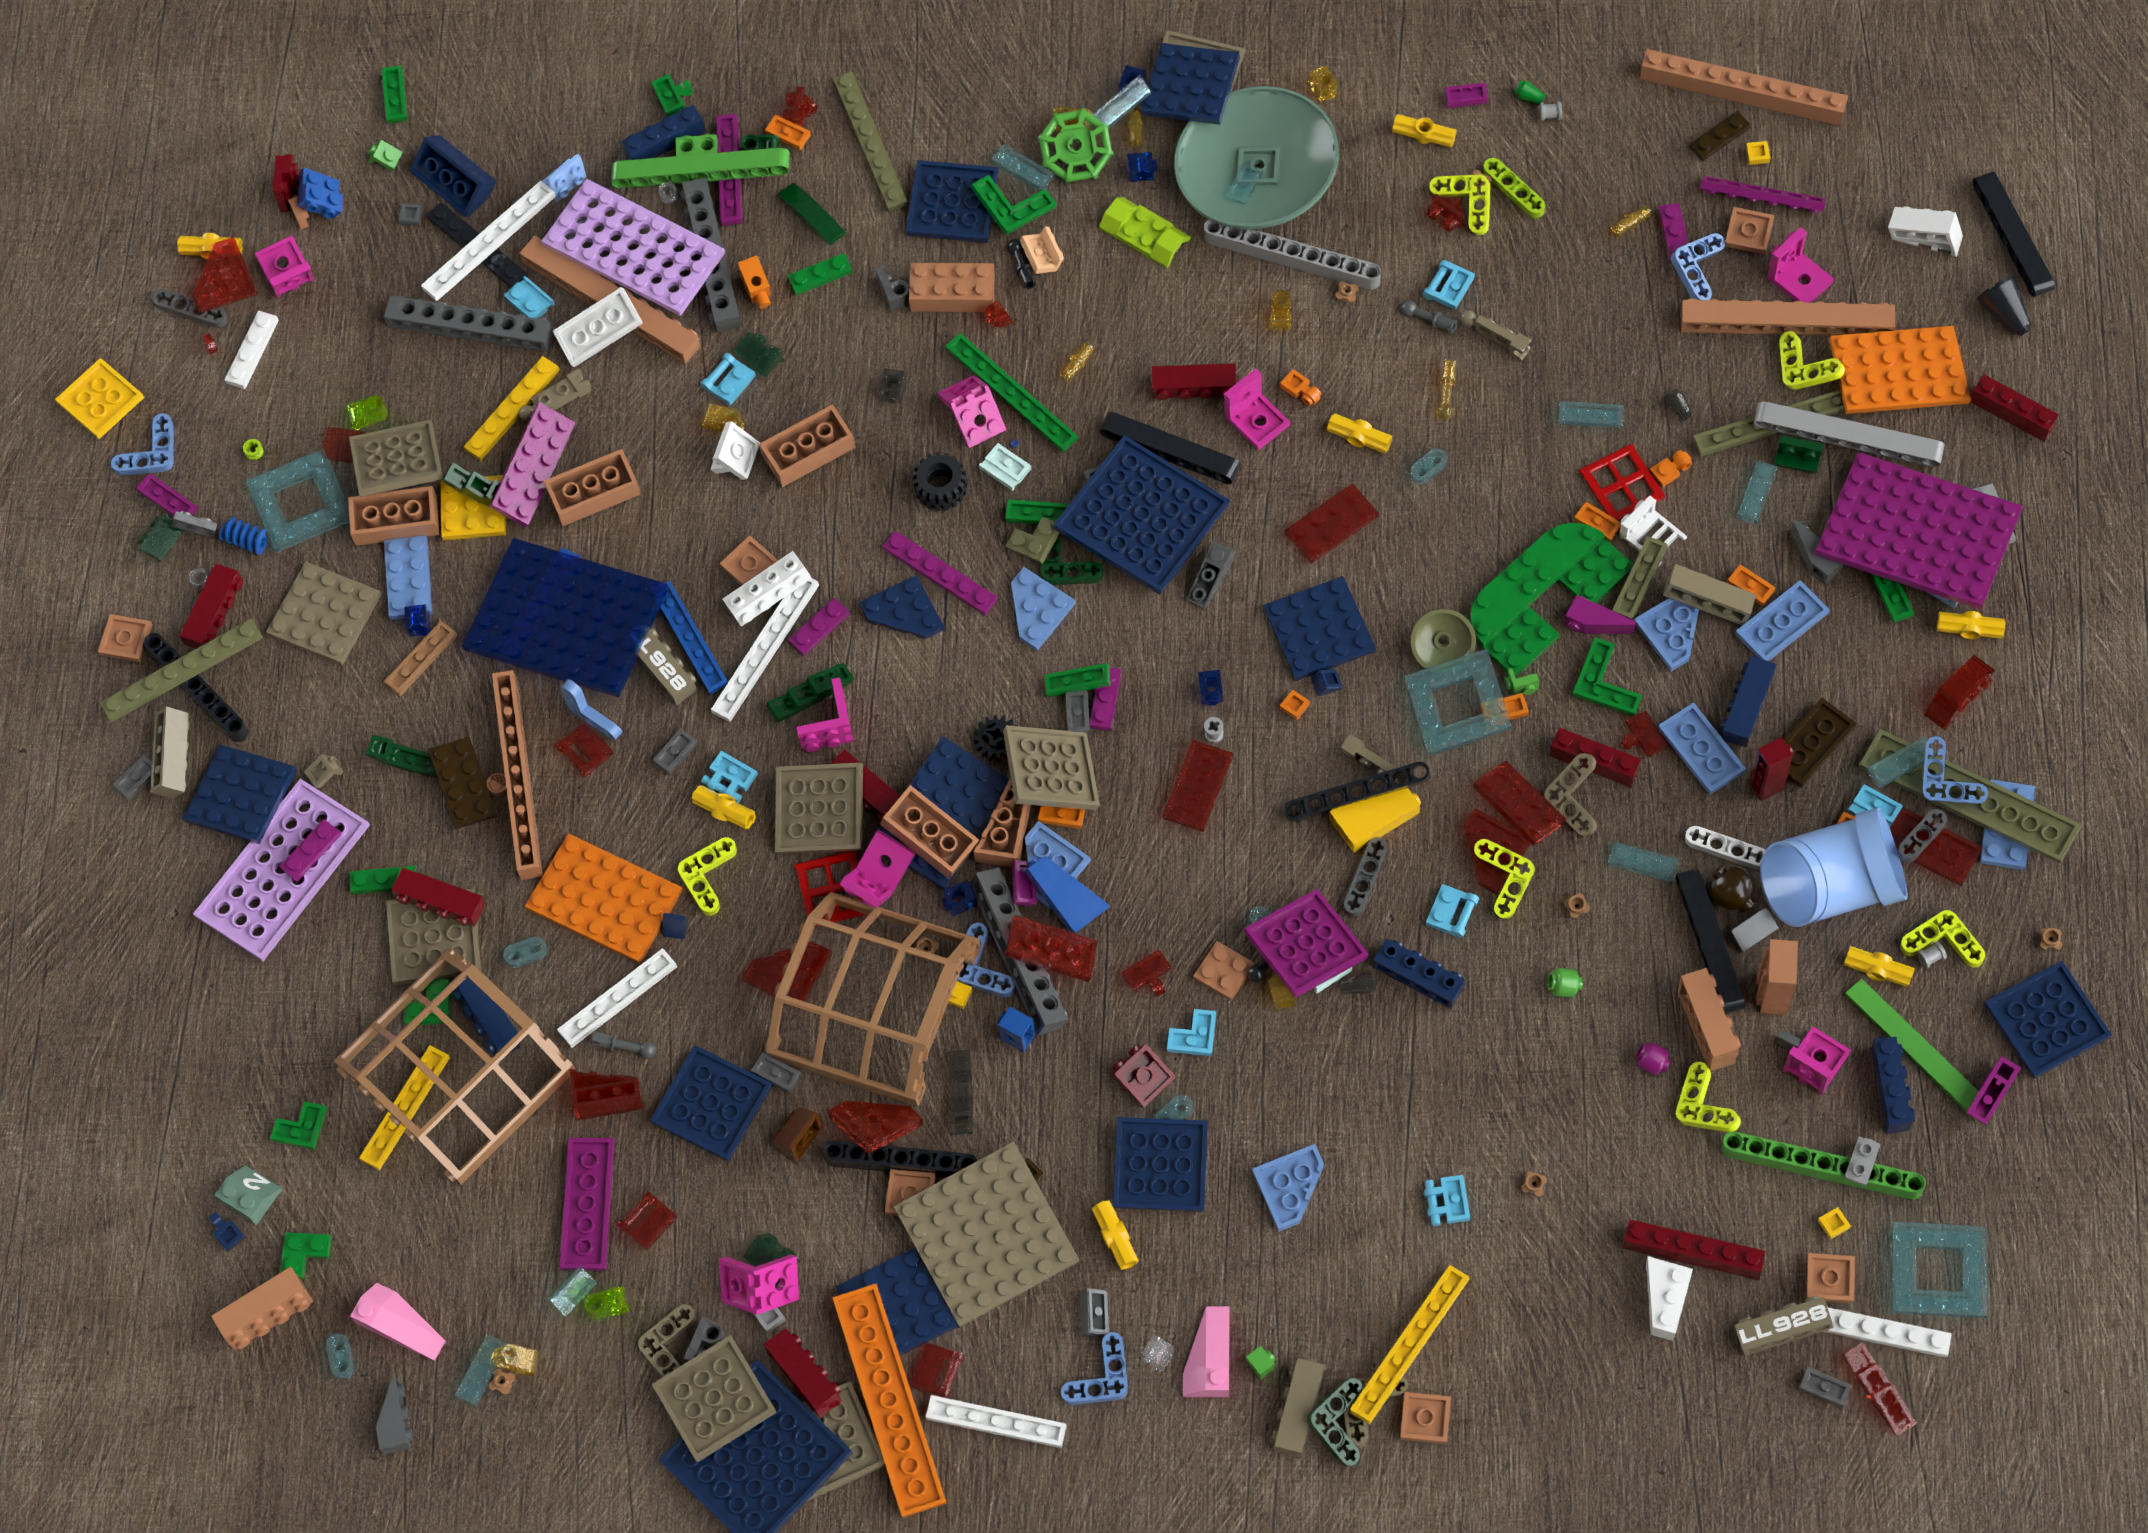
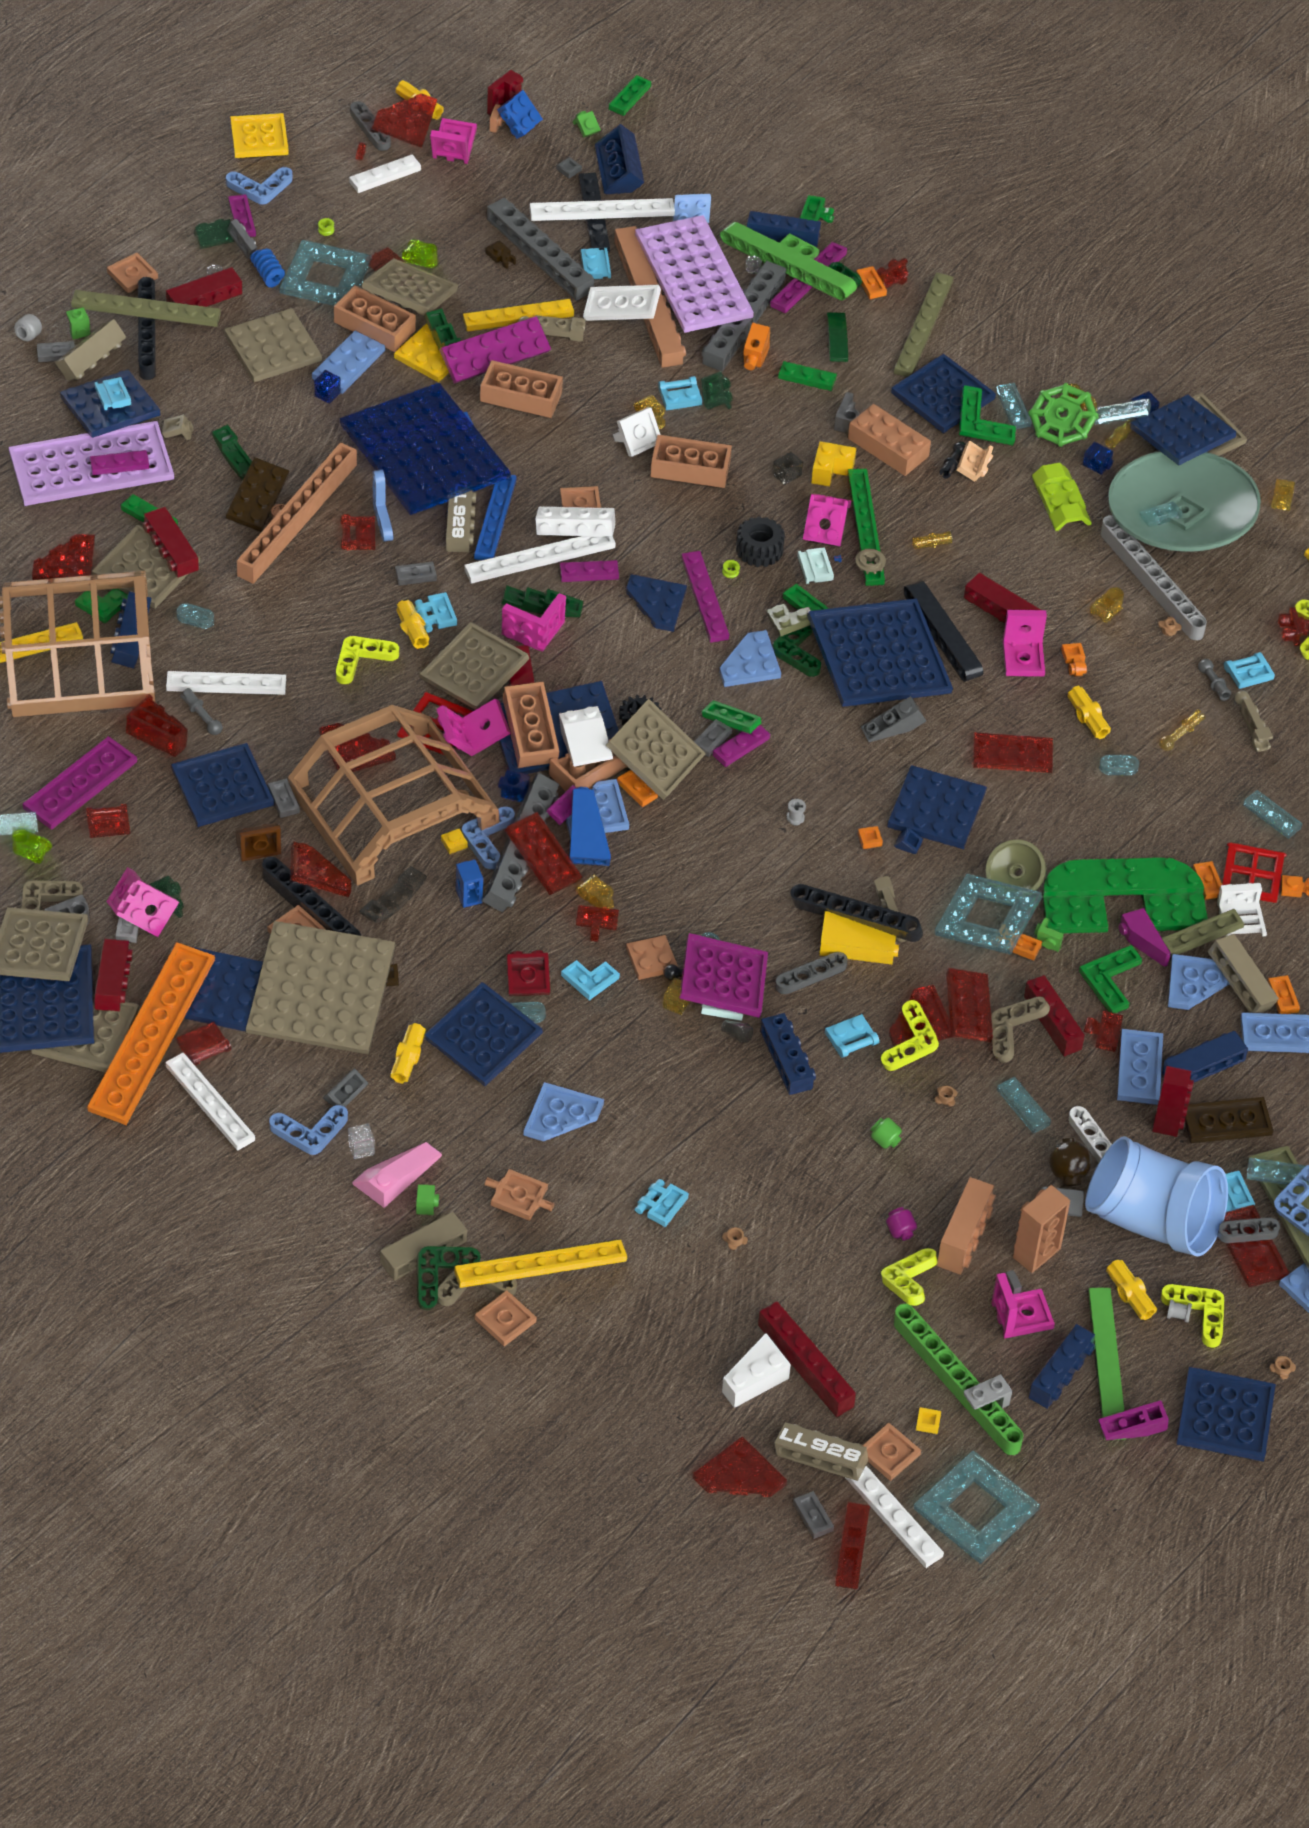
camera: 30 degrees right, 15 degrees down
medium nougat tile [384,620,457,697] -> none
orange plate [525,833,683,964] -> none
dark blue slope [663,913,688,939] -> none
clear red piece [985,300,1013,328] -> none
clear red plate [1163,740,1234,832] -> none
clear blue brick [1198,670,1223,706] -> none
black beam [1676,868,1745,1014] -> none
none -> light grey head [14,314,42,342]
none -> clear red plate [32,534,95,580]
none -> bright green bracket [66,307,90,340]
none -> medium azure plate [95,377,131,410]
none -> dark brown plate [485,240,516,269]
none -> nougat plate [485,1169,554,1221]
none -> white slope [559,706,613,766]
none -> clear yellow piece [576,874,614,912]
none -> clear red plate [693,1437,787,1497]
none -> lime bush [722,560,740,578]
none -> yellow brick [811,441,856,487]
none -> dark tan gear [855,549,886,574]

